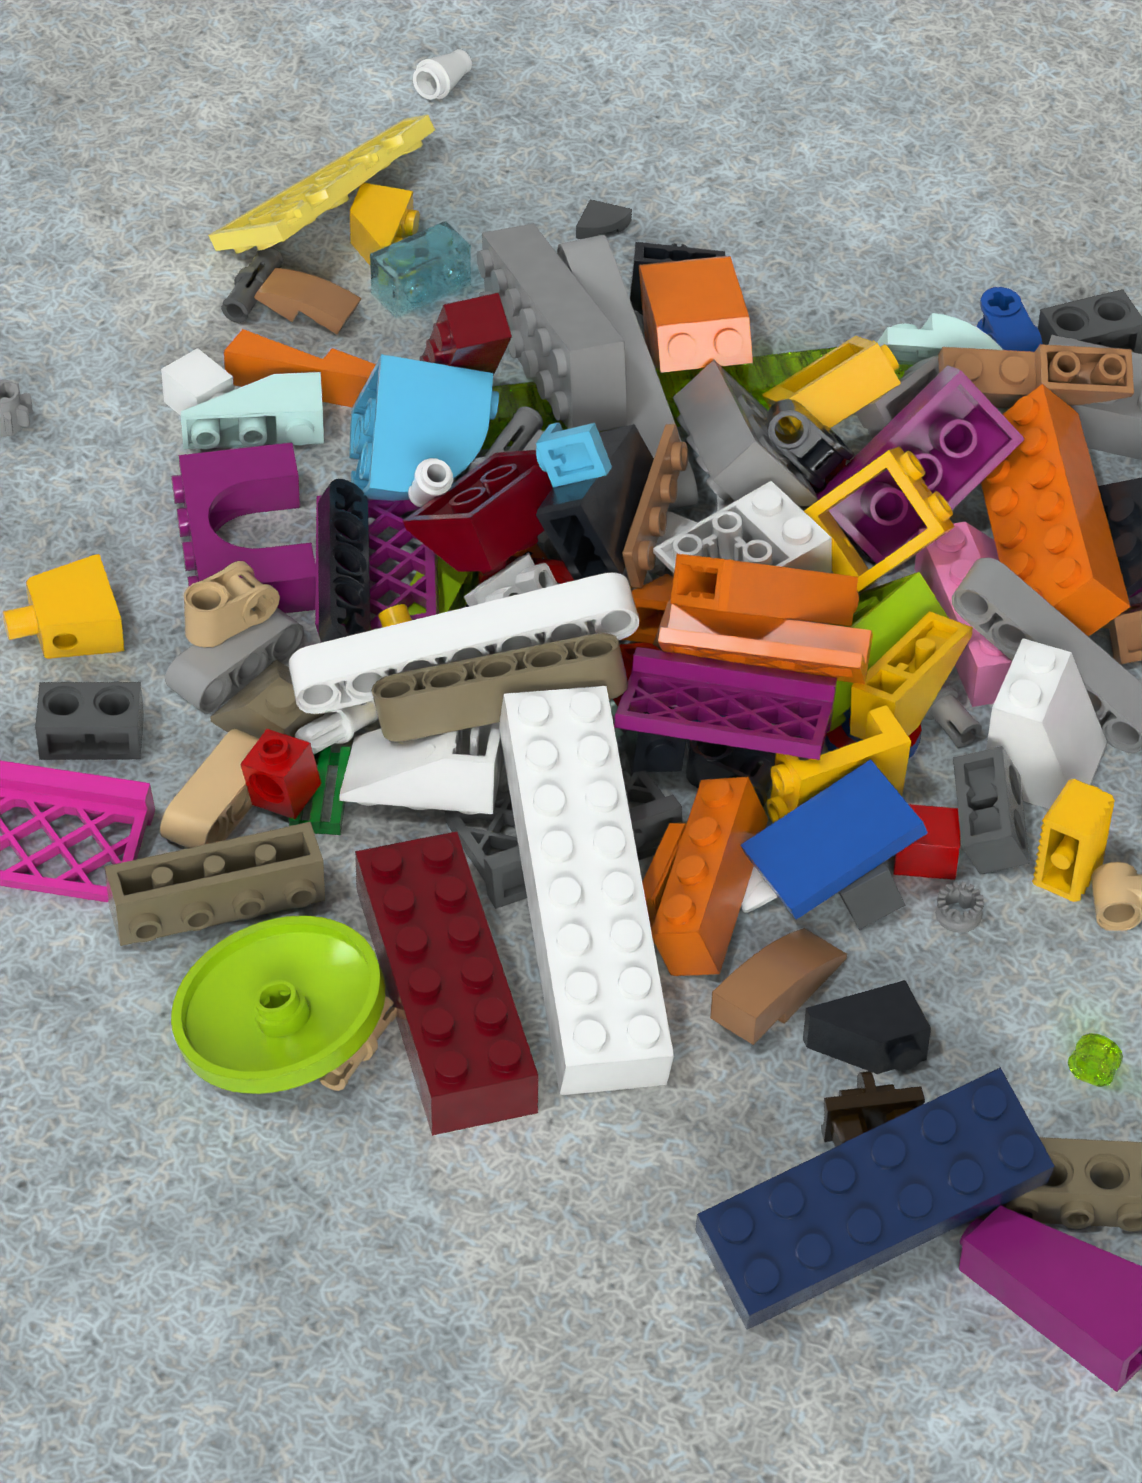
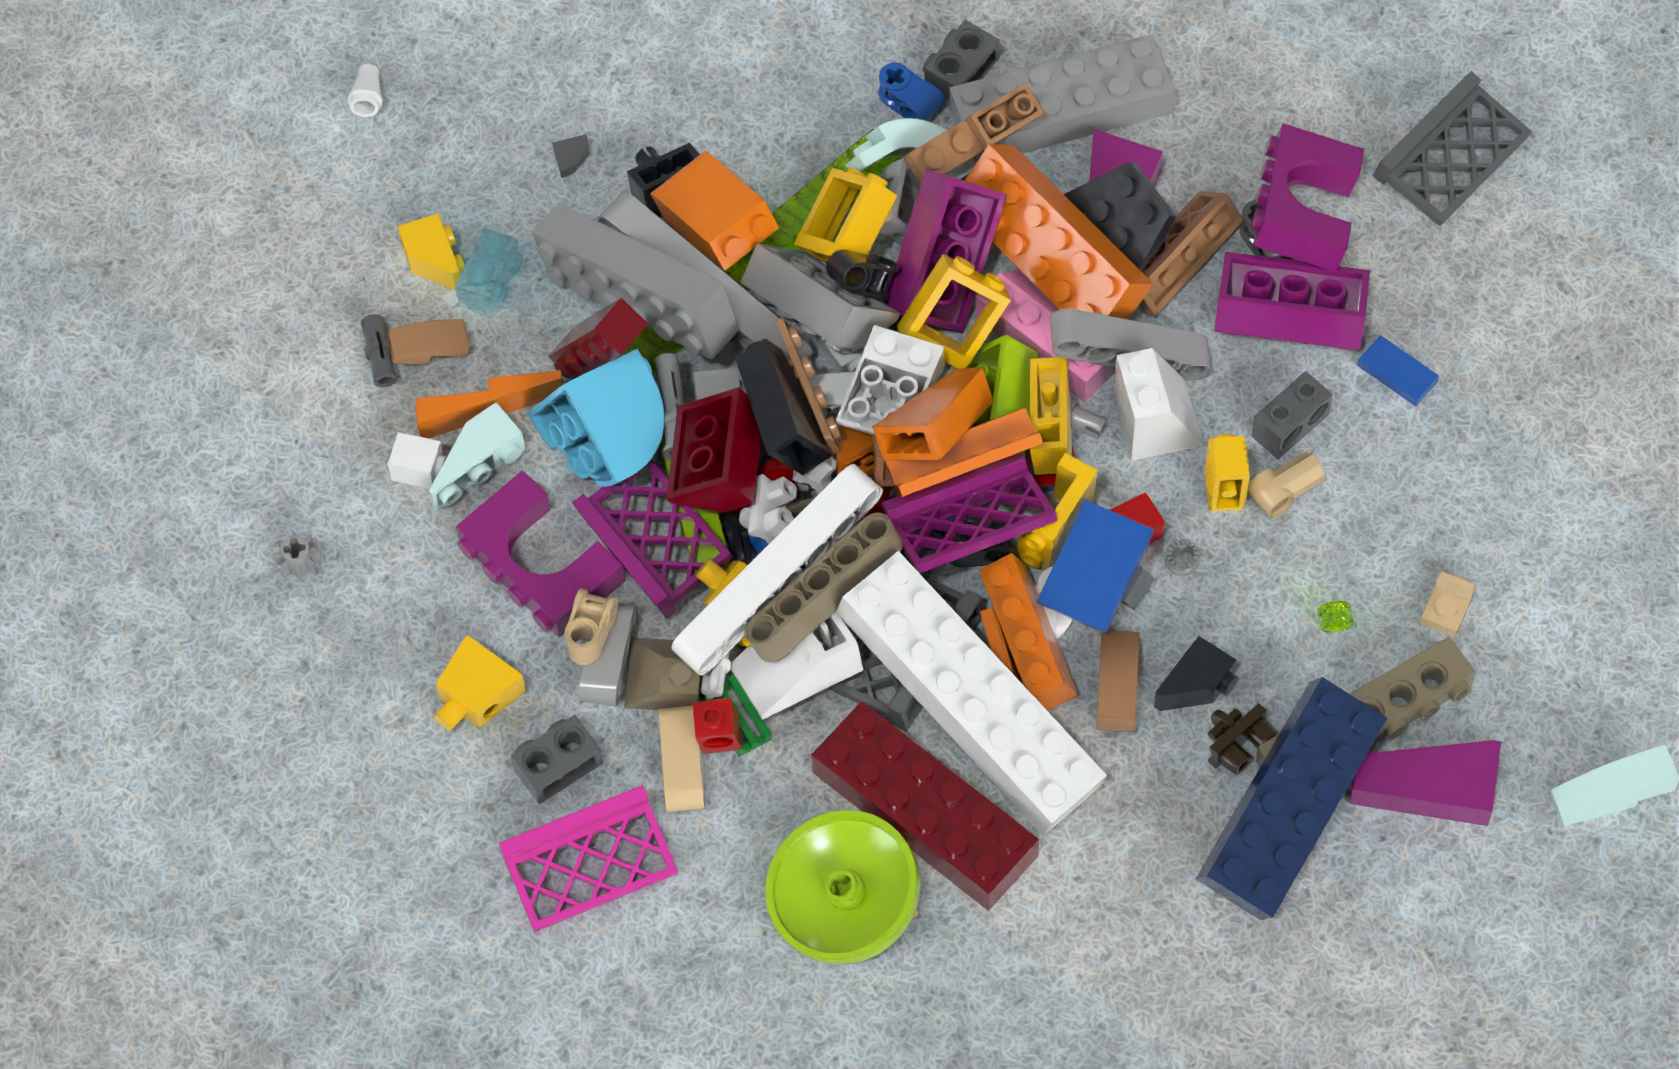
camera: 30 degrees left, 15 degrees up
dark tan brick [104,822,325,946] -> none
light yellow wing [208,114,435,254] -> none
black beam [318,479,371,642] -> none
white pin [408,458,453,508] -> none
medium azure bracket [536,422,612,488] -> none
dark grey brick [953,746,1030,874] -> none

